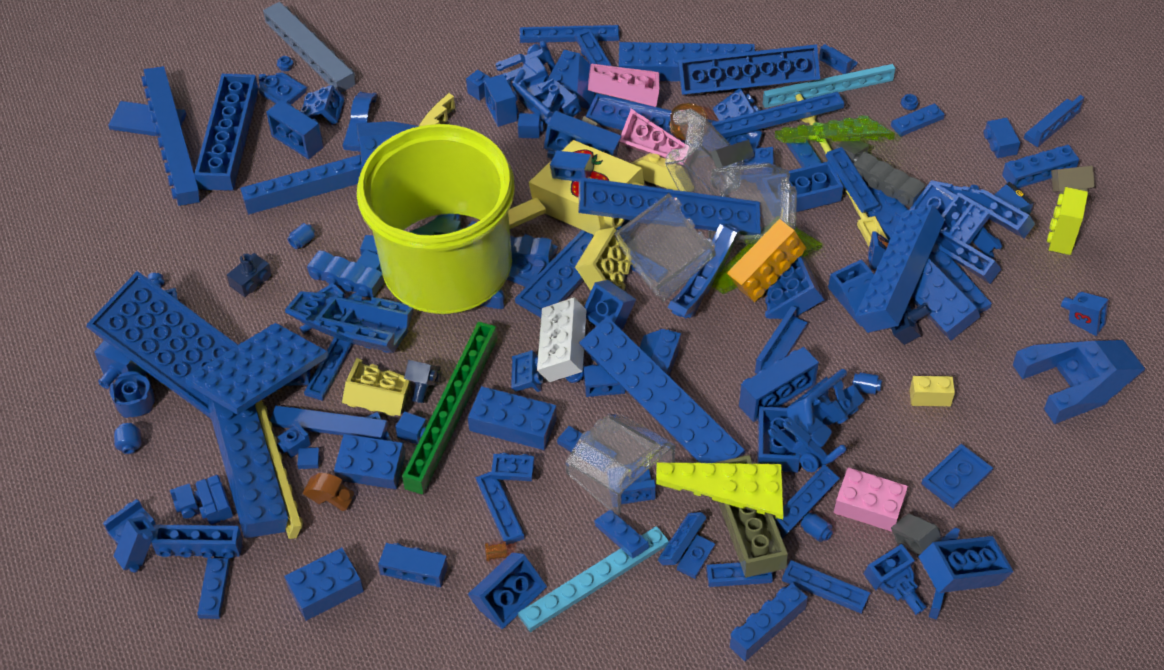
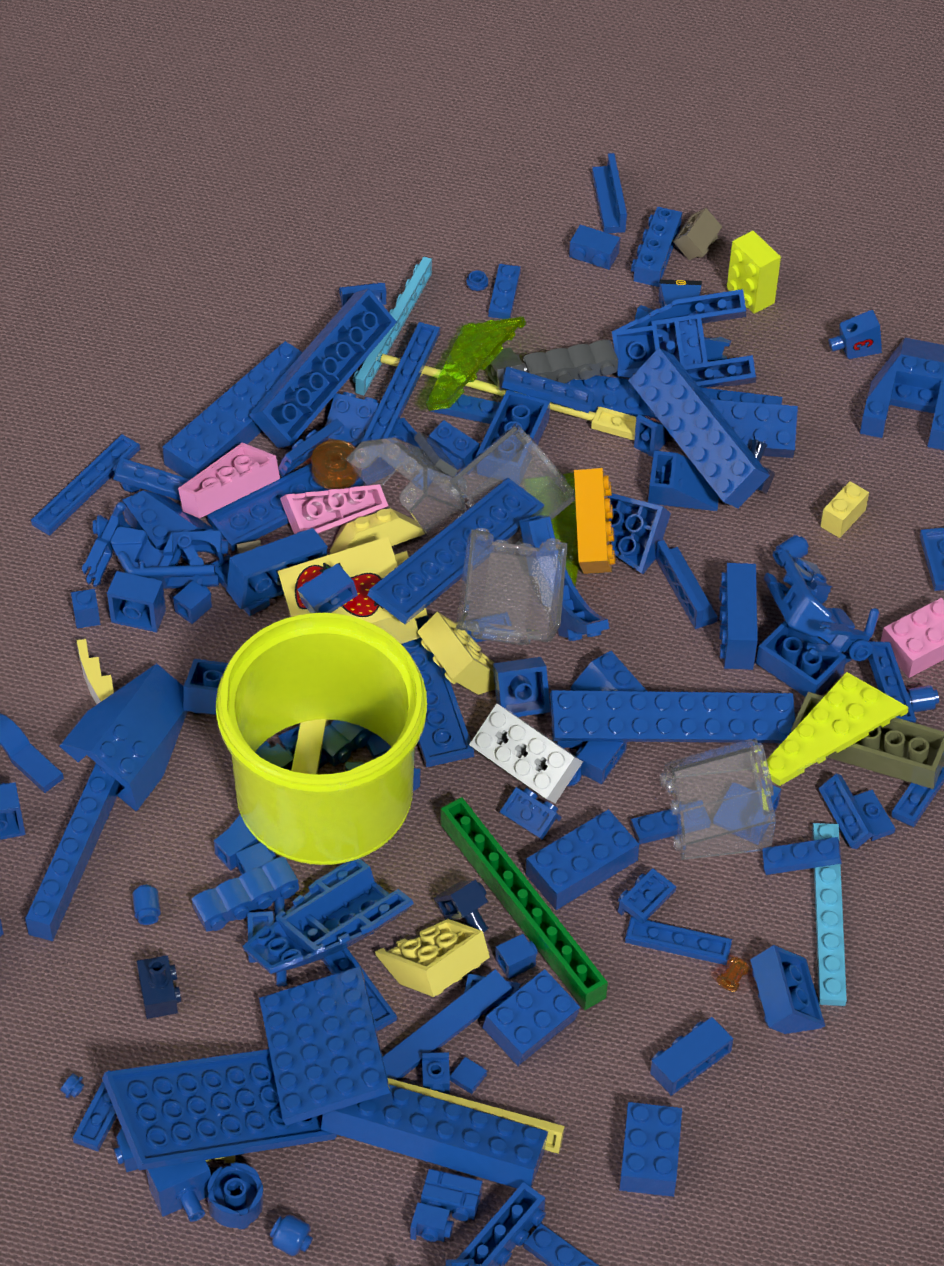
camera: 55 degrees left, 0 degrees up
dark orange brick [302,473,354,511] -> none
none -> blue wing [278,419,343,477]

